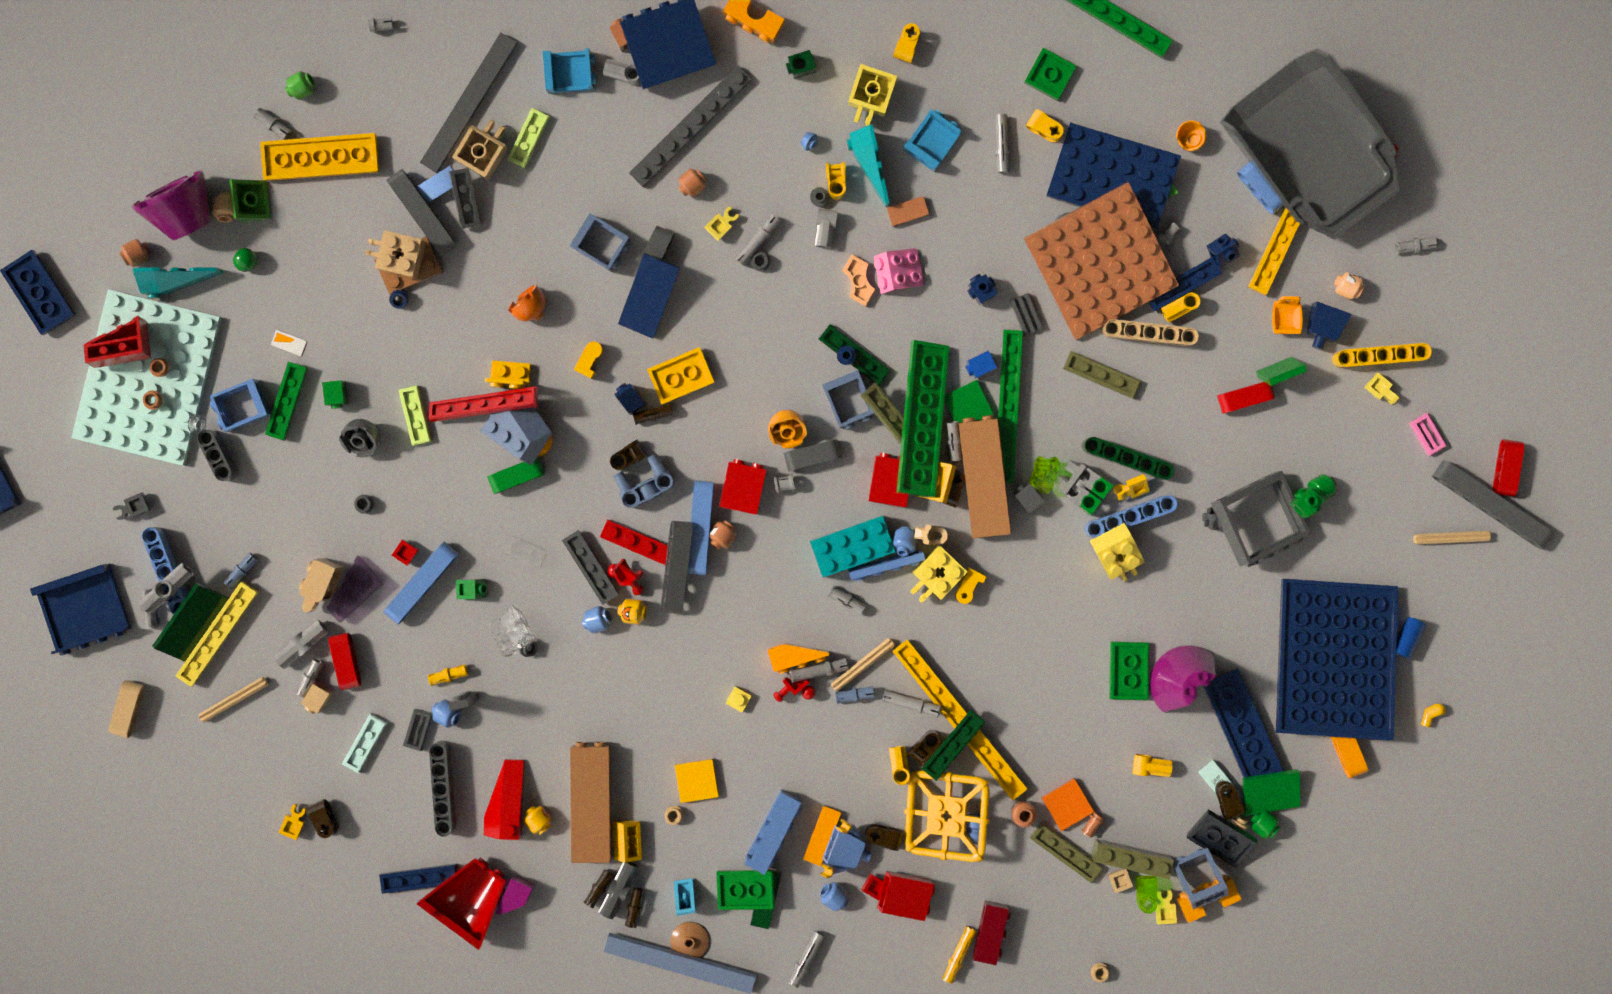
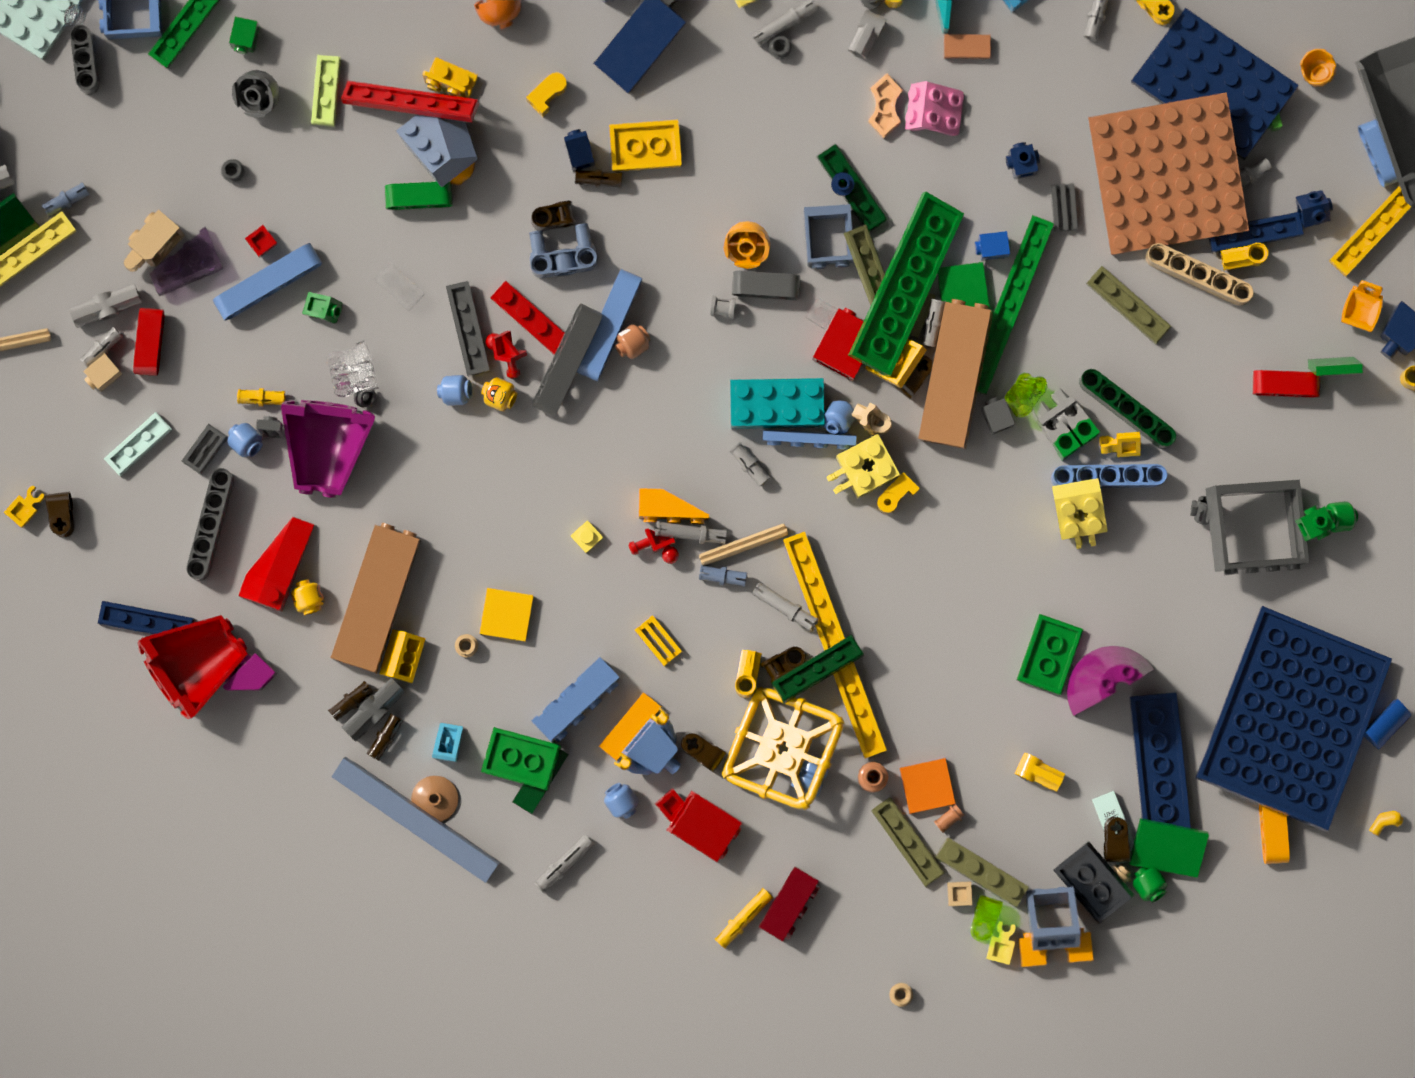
camera: 15 degrees right, 5 degrees down
red brick [719,459,767,515] -> none
none -> magenta cone [281,400,375,498]
none -> yellow tile [635,615,682,666]

